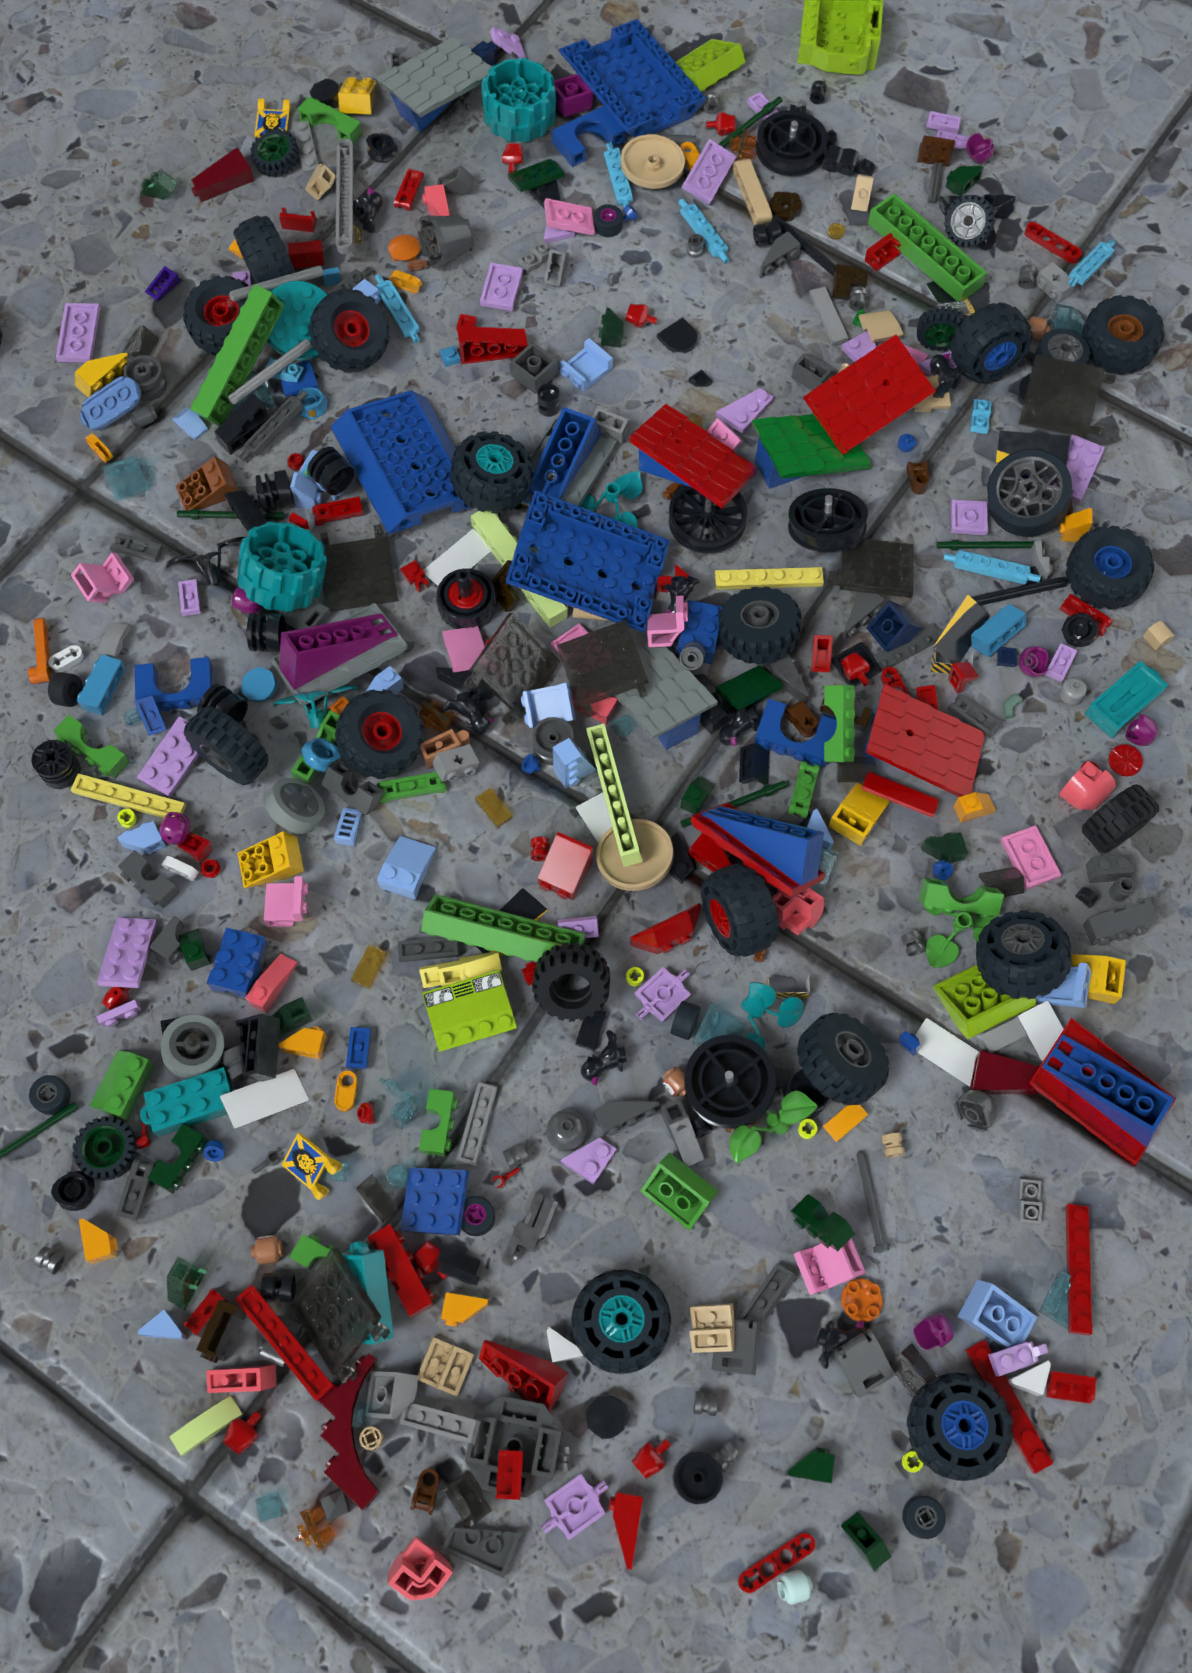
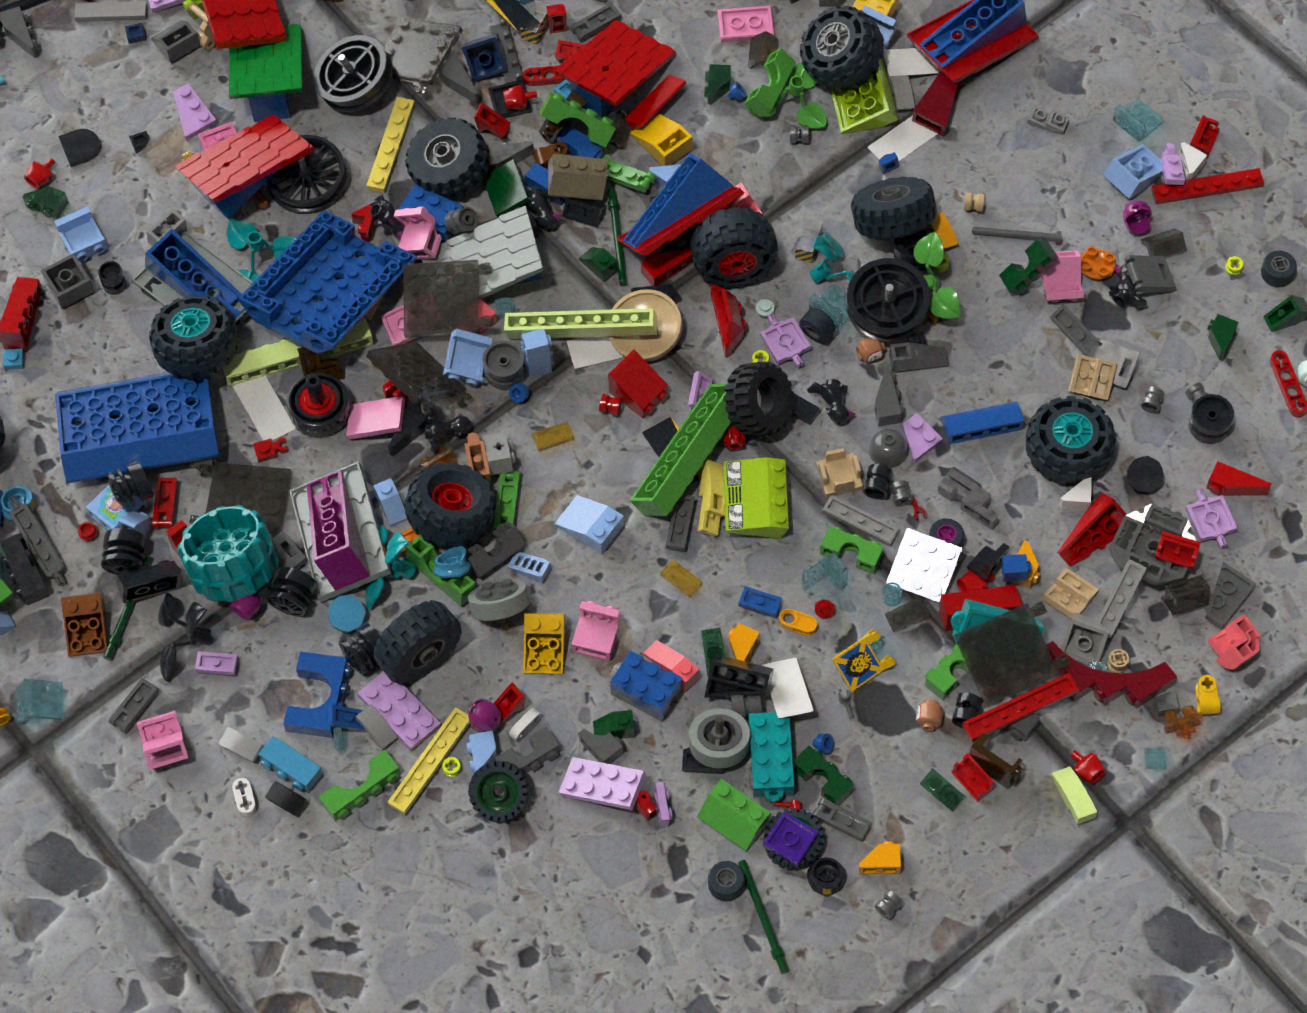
camera: 70 degrees left, 5 degrees down
orange beam [28,617,51,684] -> none
black wheel [31,740,81,789] -> none
light blue slope [138,1309,187,1340] -> none
red plate [201,859,221,878] -> none
coral slope [206,1364,277,1393] -> none
reddish brown piece [410,1468,441,1515] -> none
red piece [631,1438,671,1480] -> none
bright green slope [640,1152,719,1231] -> none
black wheel [907,1372,1013,1481] -> none
light orange slope [953,792,996,823] -> none
dark grey cylinder [954,1090,998,1132] -> none
red plate [1065,1204,1093,1336] -> none
none -> dark blue tile [125,23,146,44]
none -> light grey slope [356,704,397,750]
none -> wheel [468,760,530,822]
none -> dark tan slope [548,154,607,201]
none -> light aqua plate [756,299,774,318]
none -> dark purple tile [762,811,819,867]
none -> tan panel [816,448,863,498]
none -> black wheel [863,464,893,500]
none -> blue brick [941,401,1024,445]
none -> blue brick [1001,554,1031,582]
none -> yellow piece [1195,675,1221,715]

